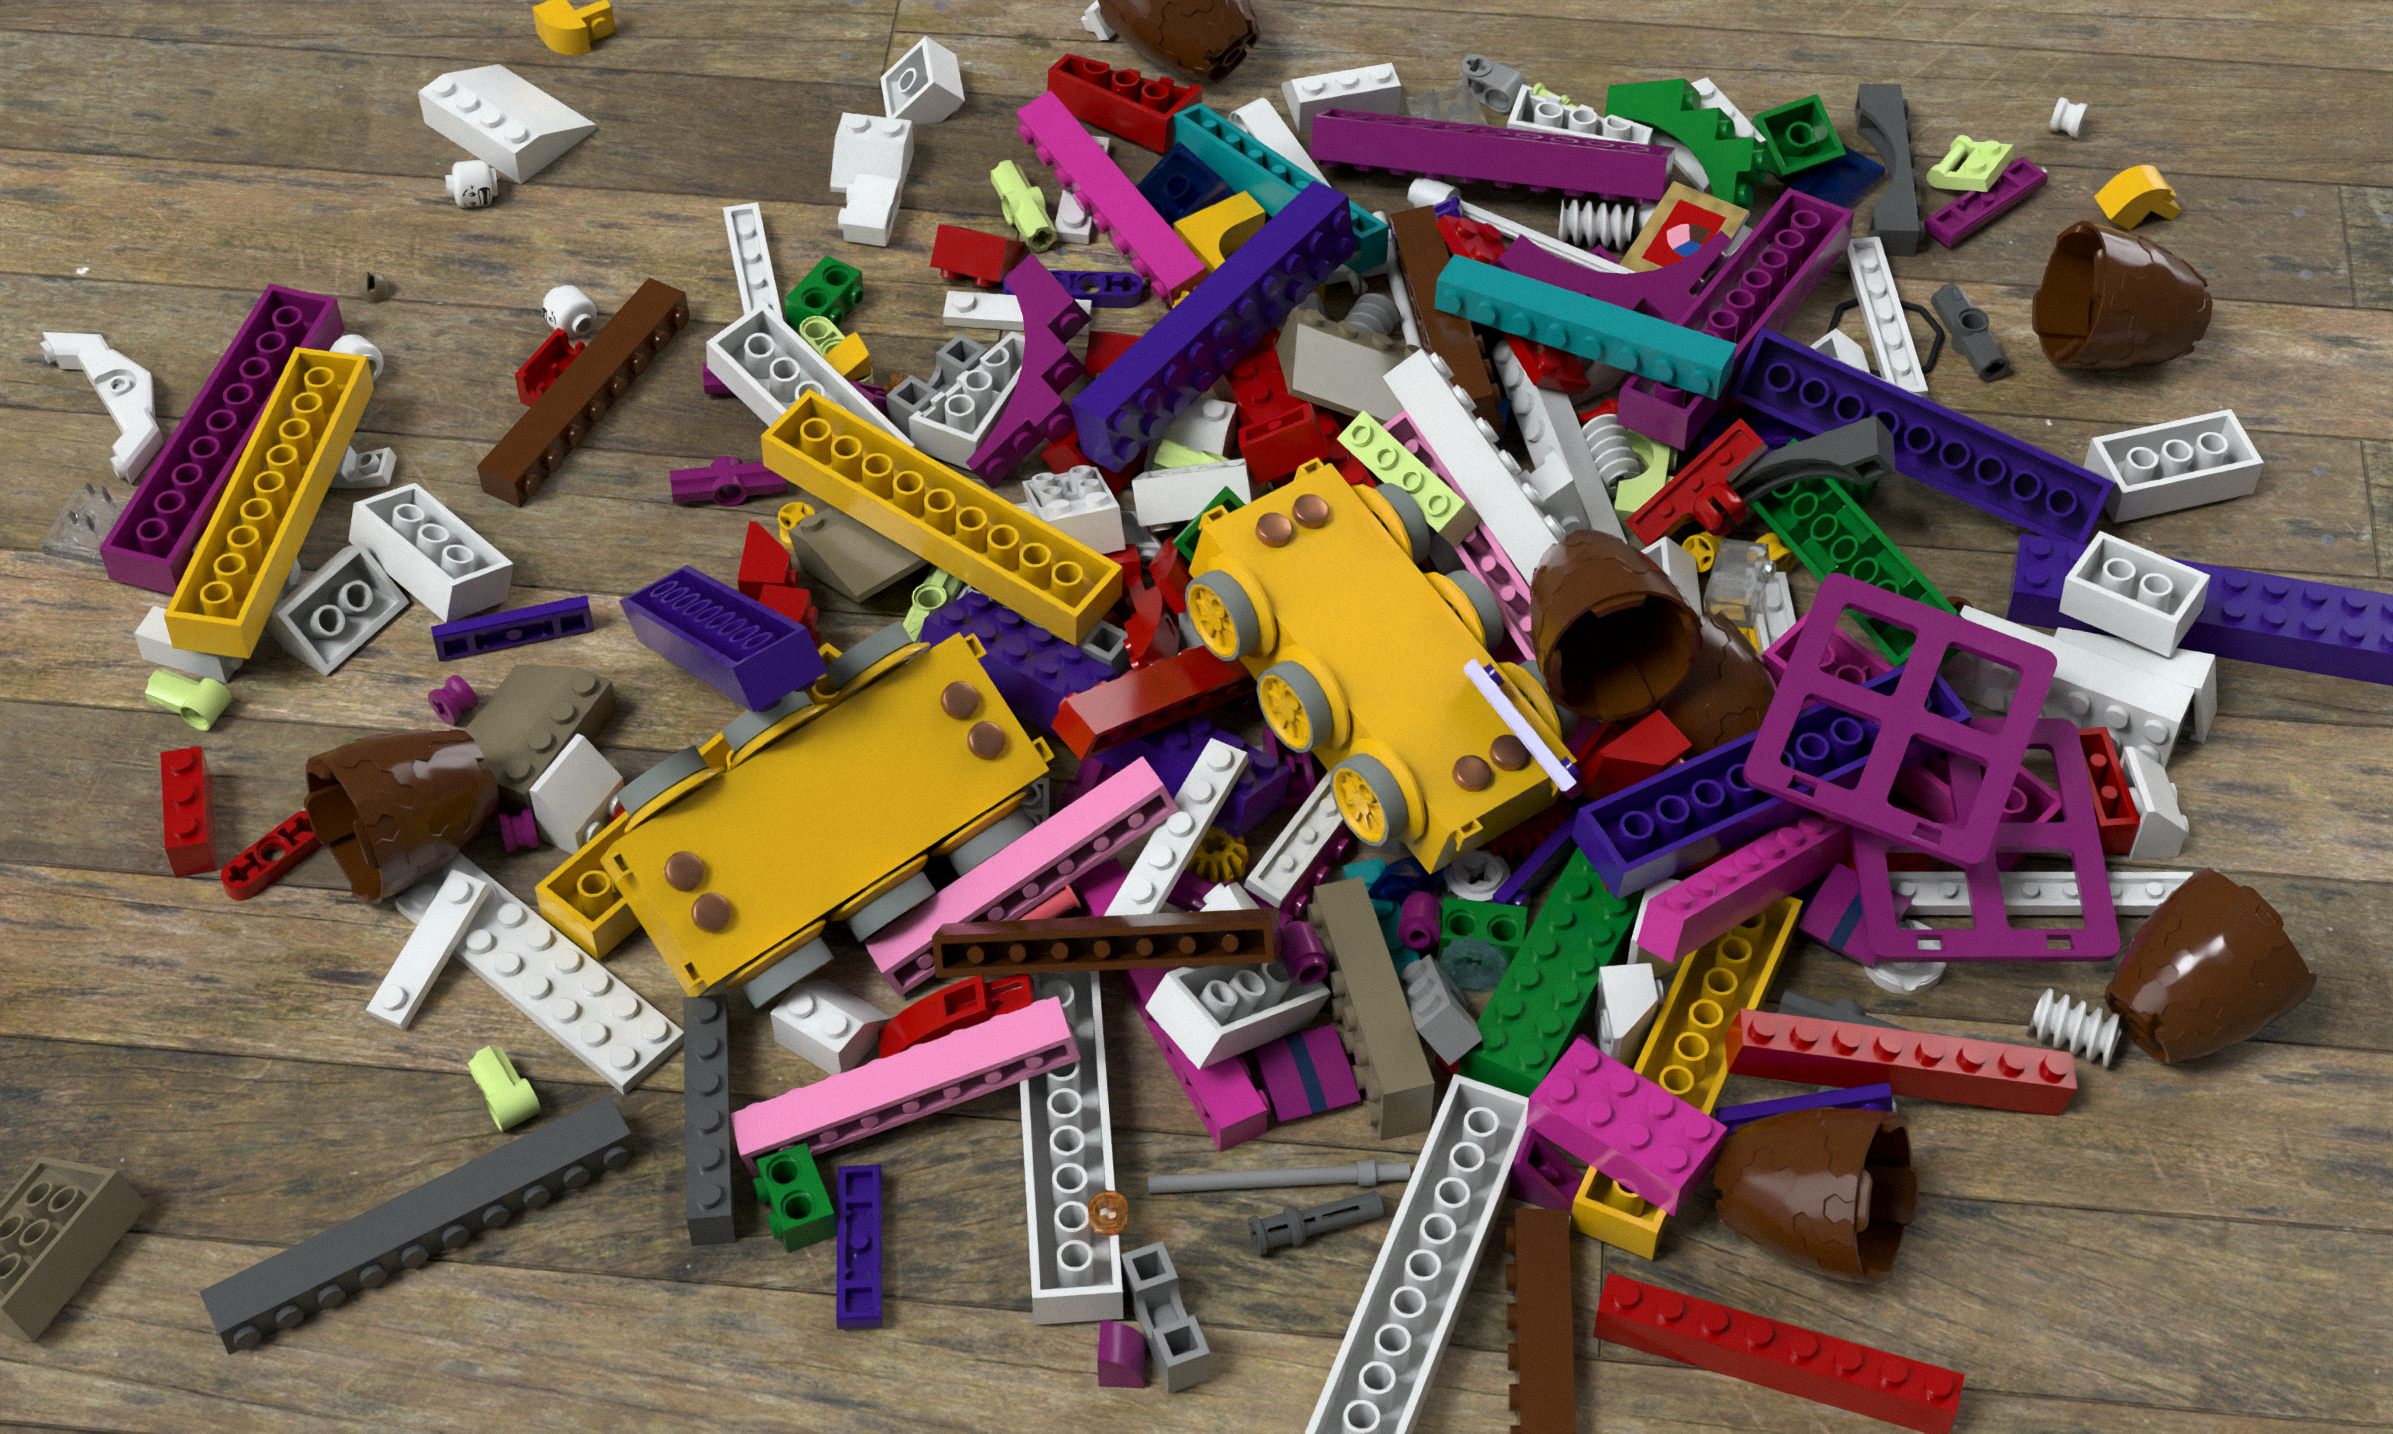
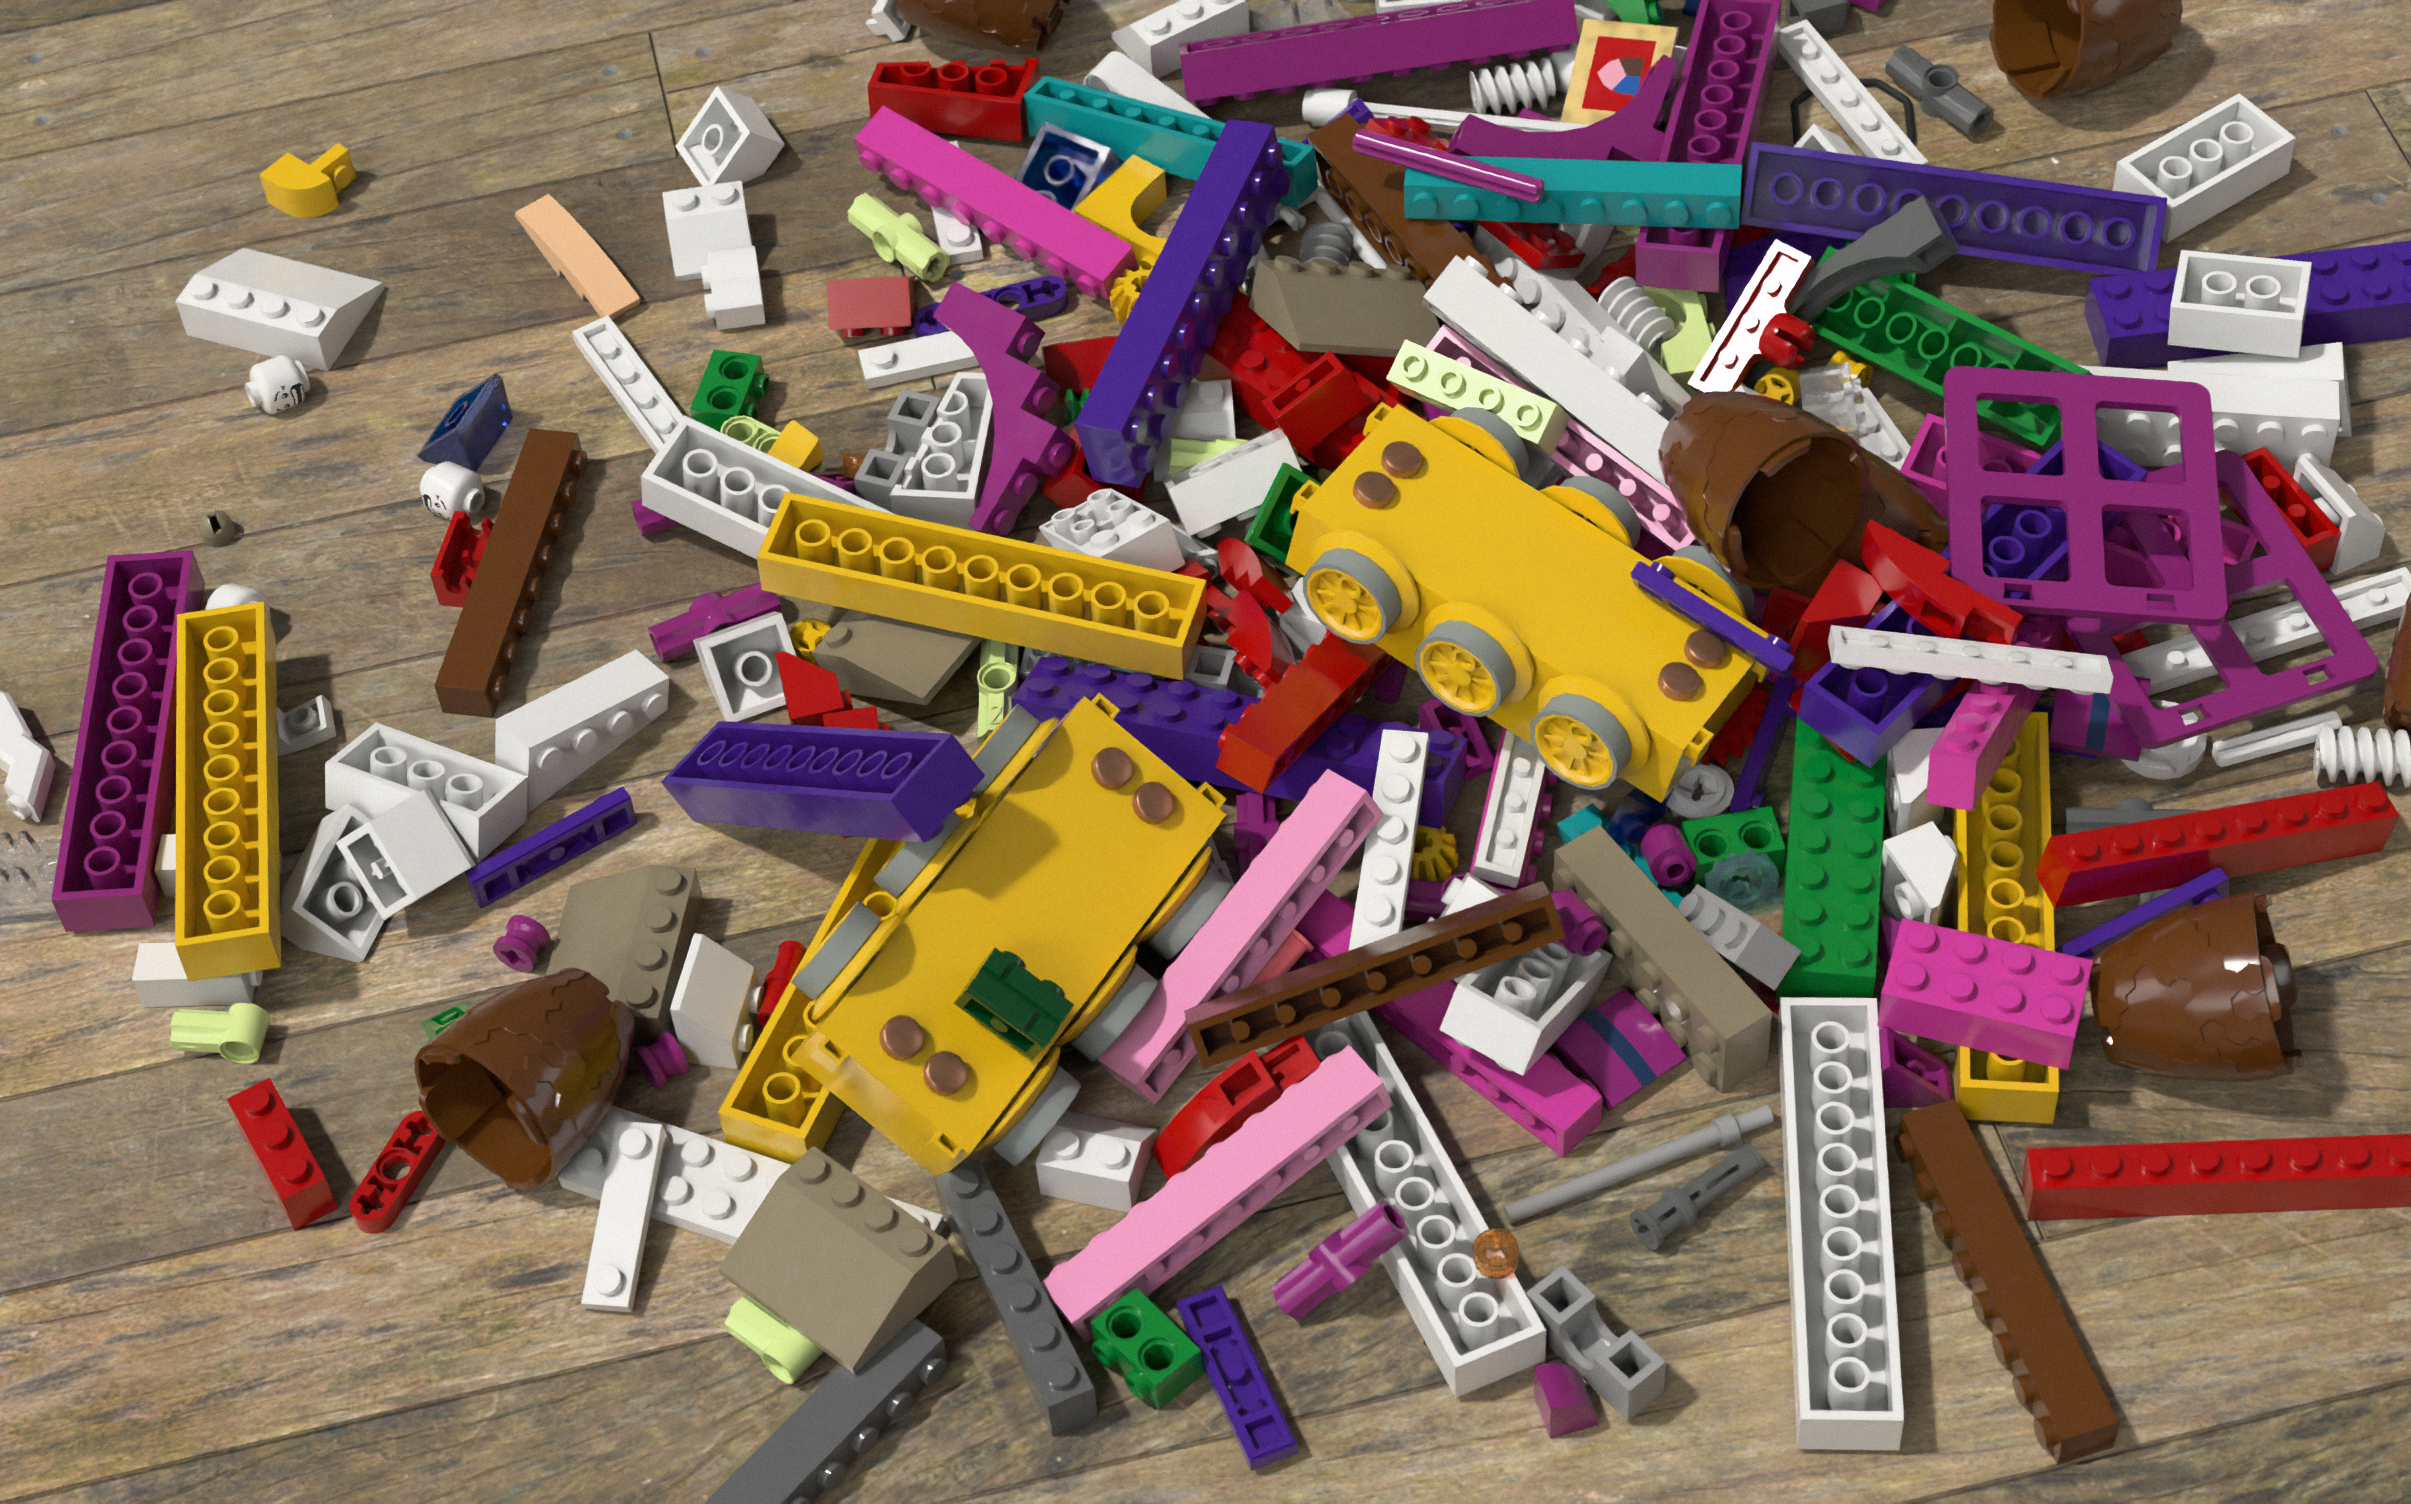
camera: 15 degrees left, 0 degrees up
none -> white slope [336,788,475,921]
none -> clear blue slope [417,373,513,472]
none -> white wedge [495,650,669,814]
none -> light nougat slope [515,194,640,320]
none -> white slope [693,611,797,722]
none -> dark tan slope [718,1146,959,1374]
none -> dark green brick [954,947,1074,1060]
none -> magenta piece [1271,1199,1409,1321]
none -> magenta axle [1353,128,1545,204]
none -> white plate [1828,625,2113,695]
none -> red slope [1859,519,2024,646]
none -> white axle [2211,710,2343,767]

